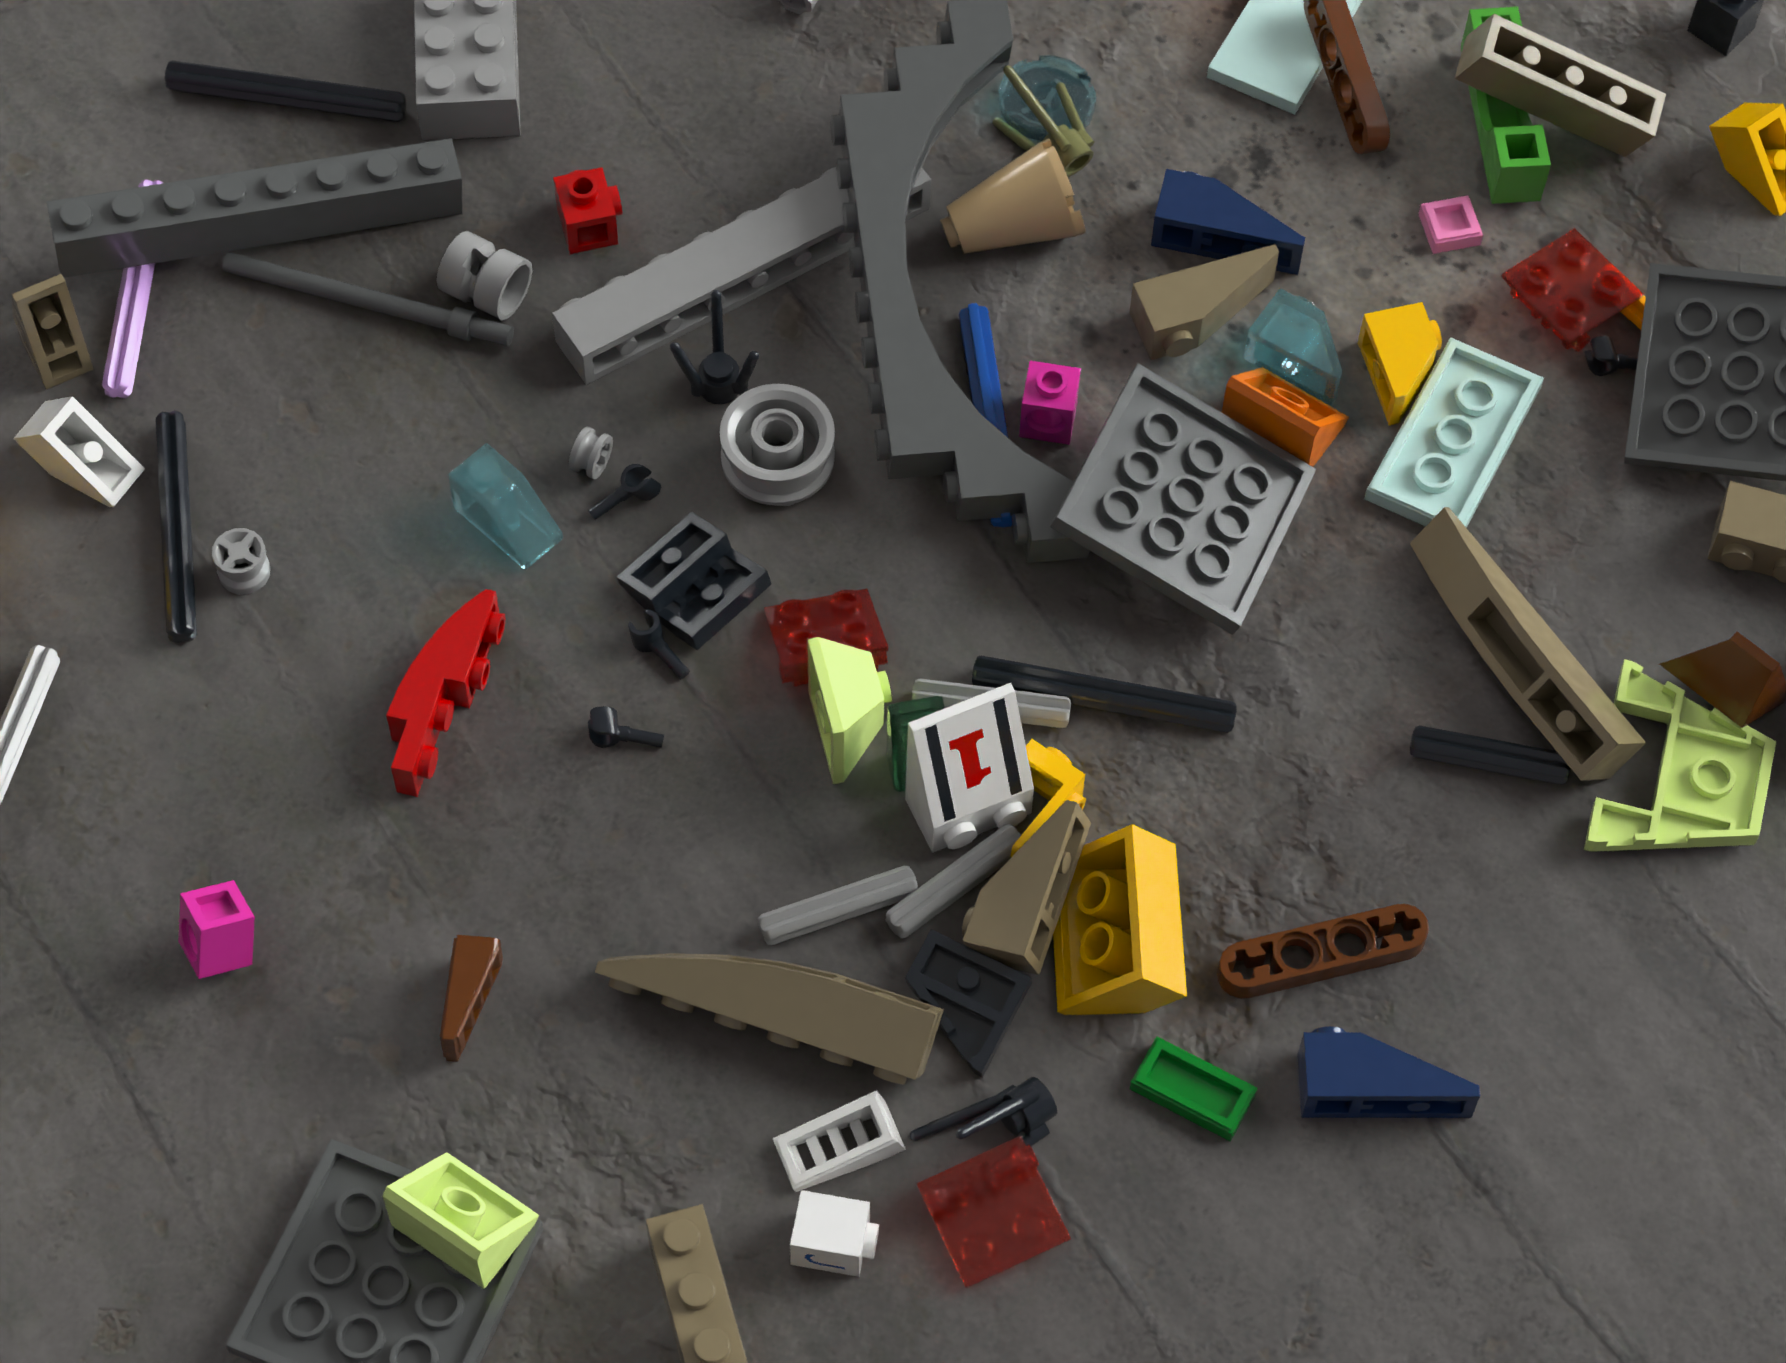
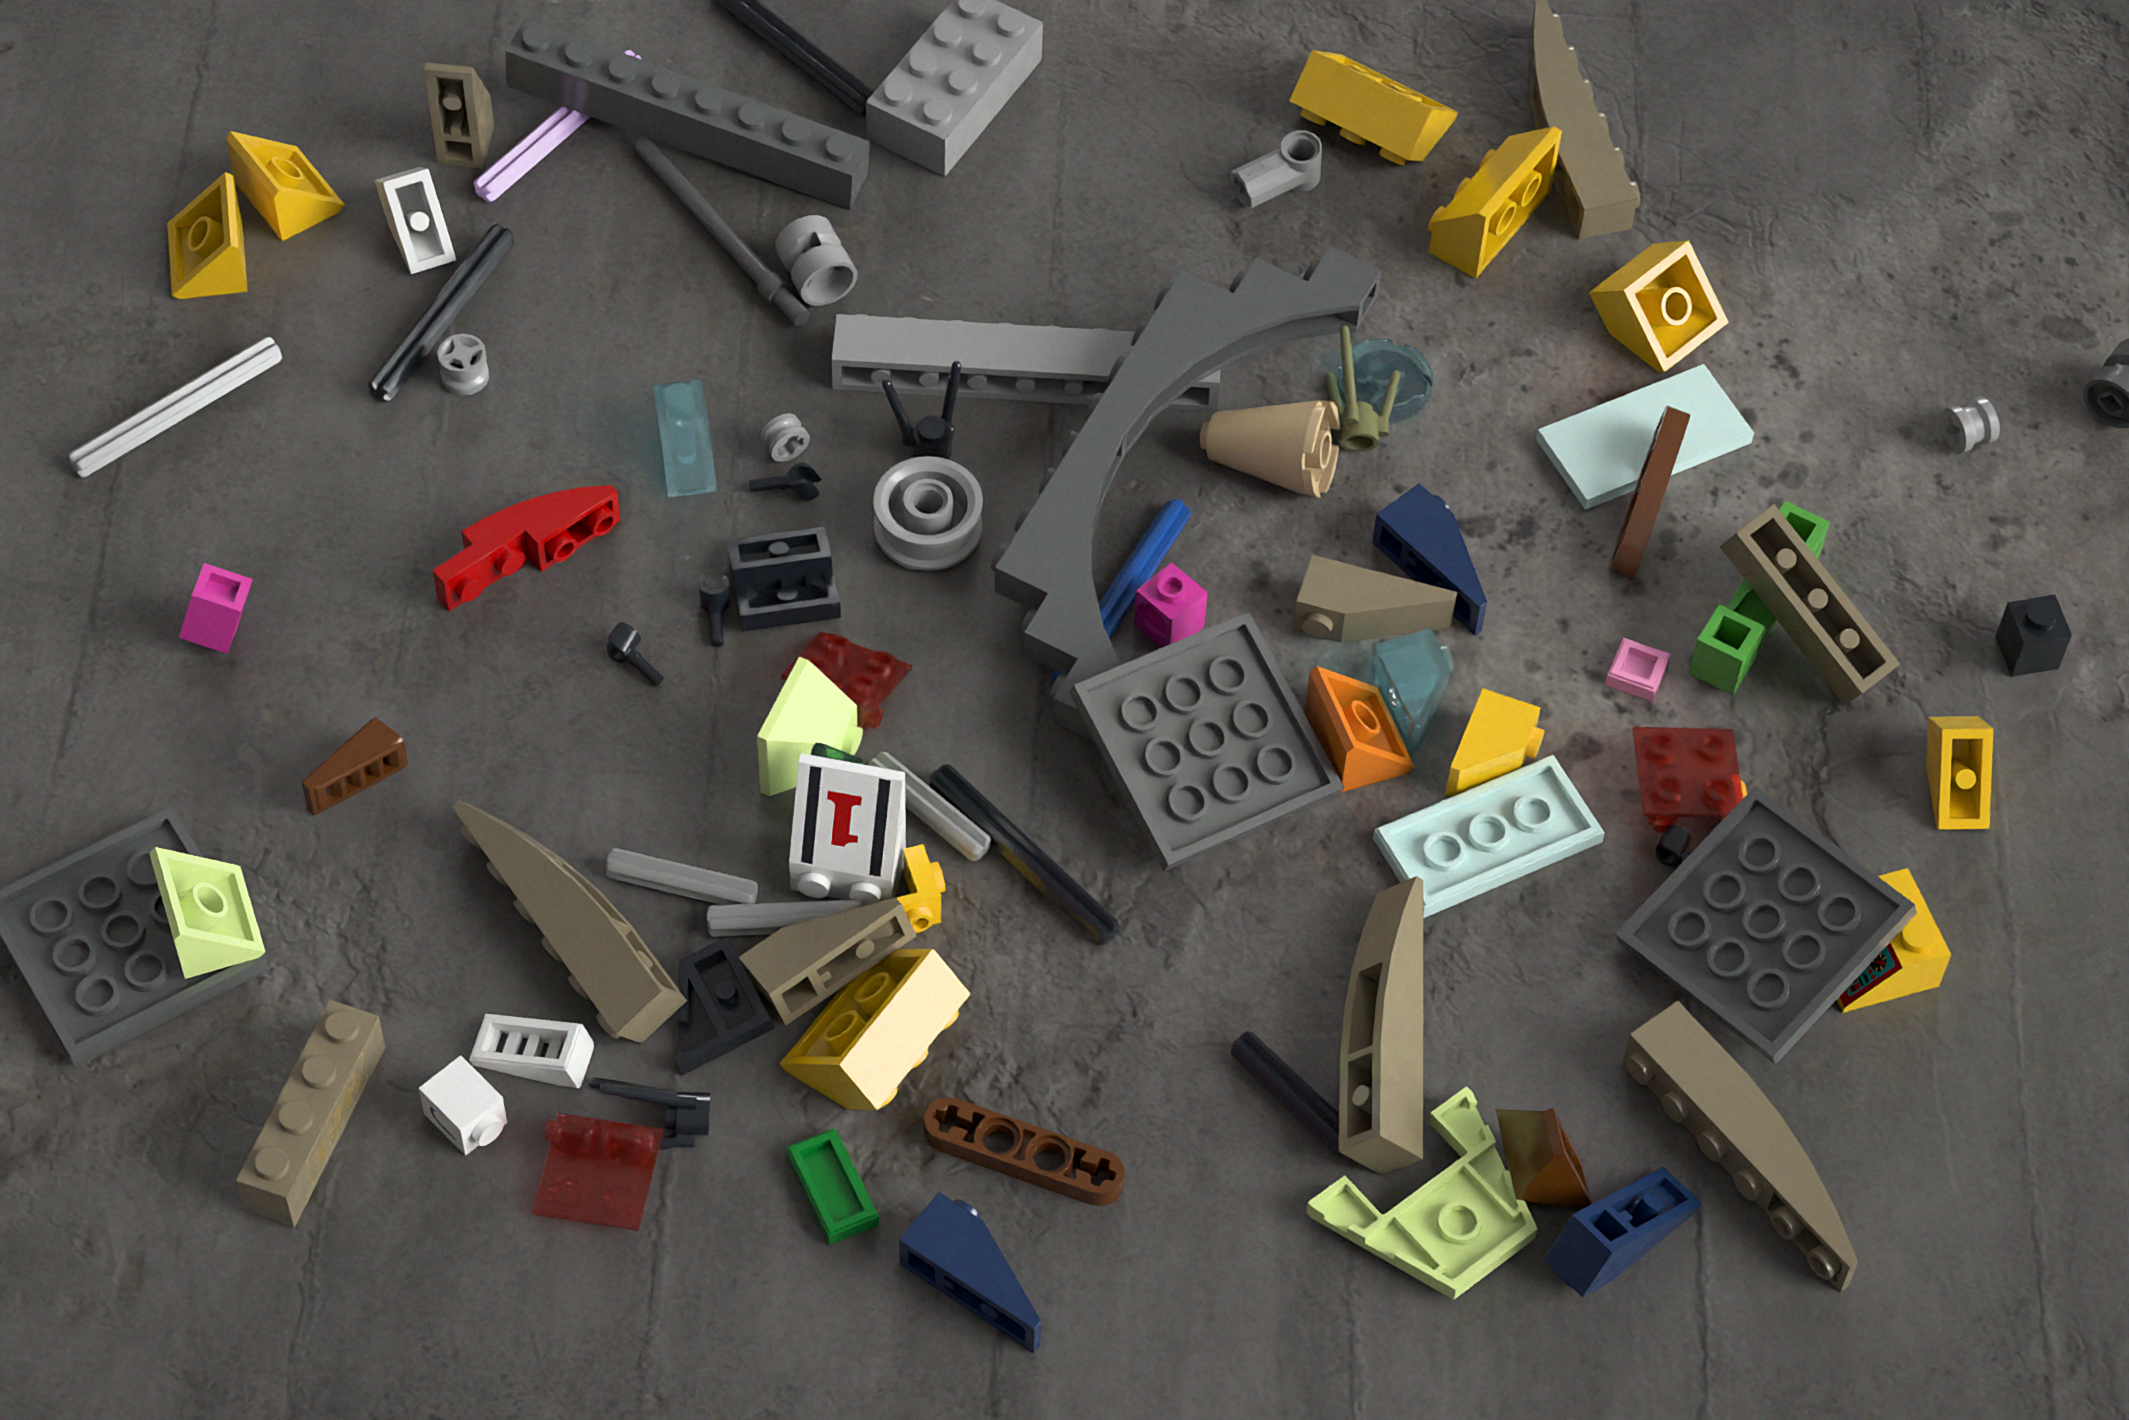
camera: 35 degrees right, 5 degrees down
red brick [553,167,623,254] -> none

